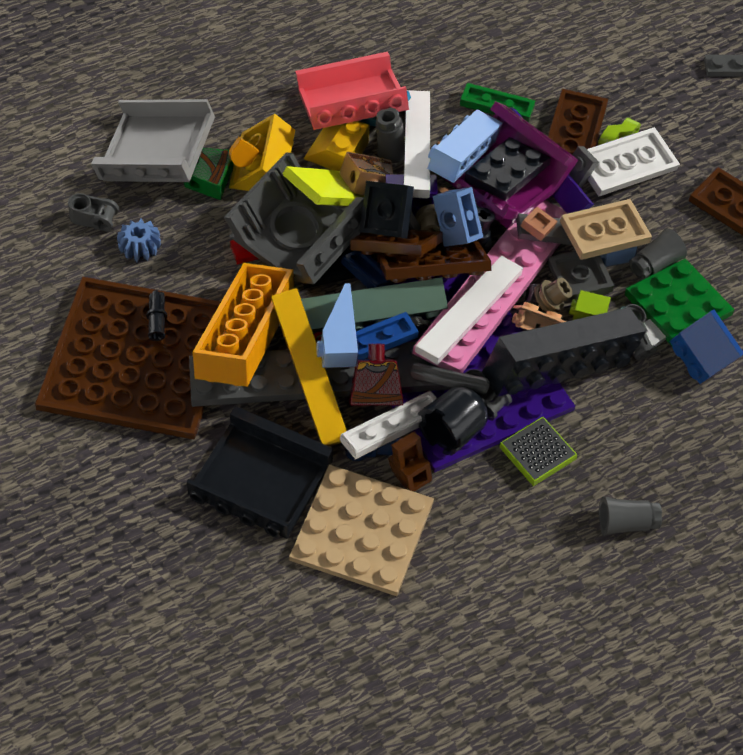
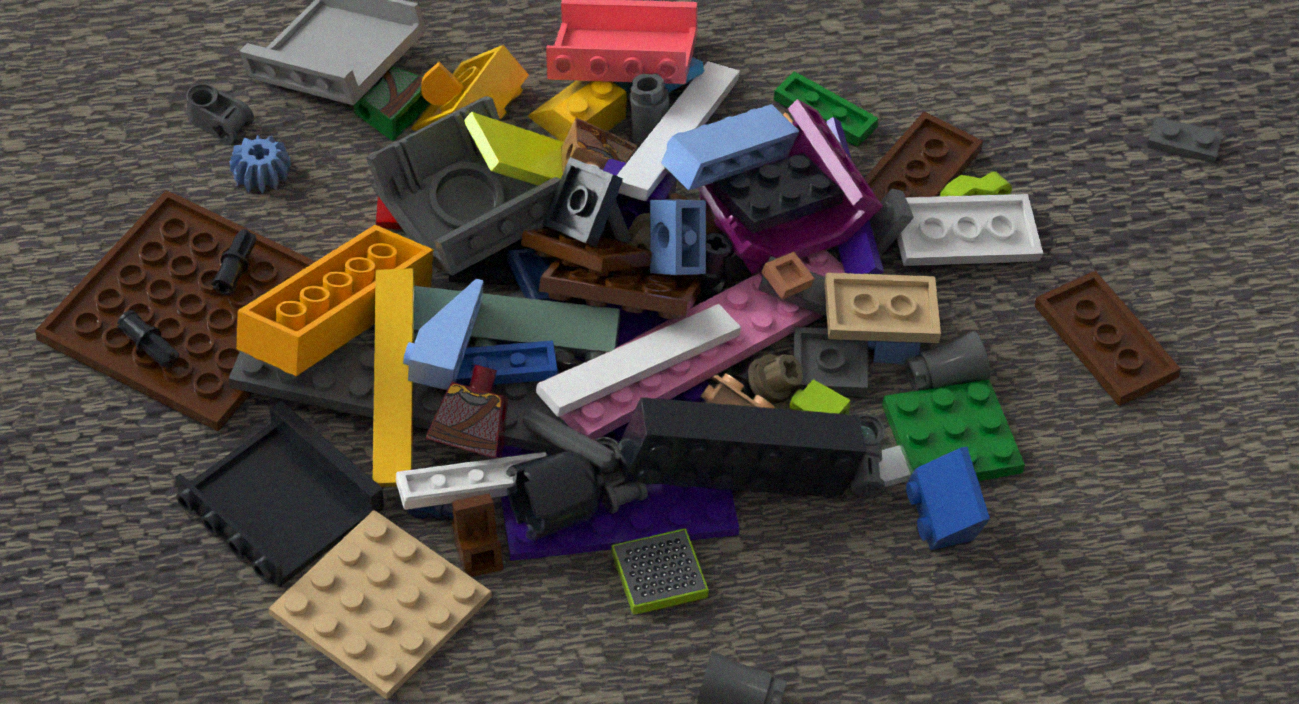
camera: 20 degrees right, 5 degrees down
none -> black axle [117,310,179,369]

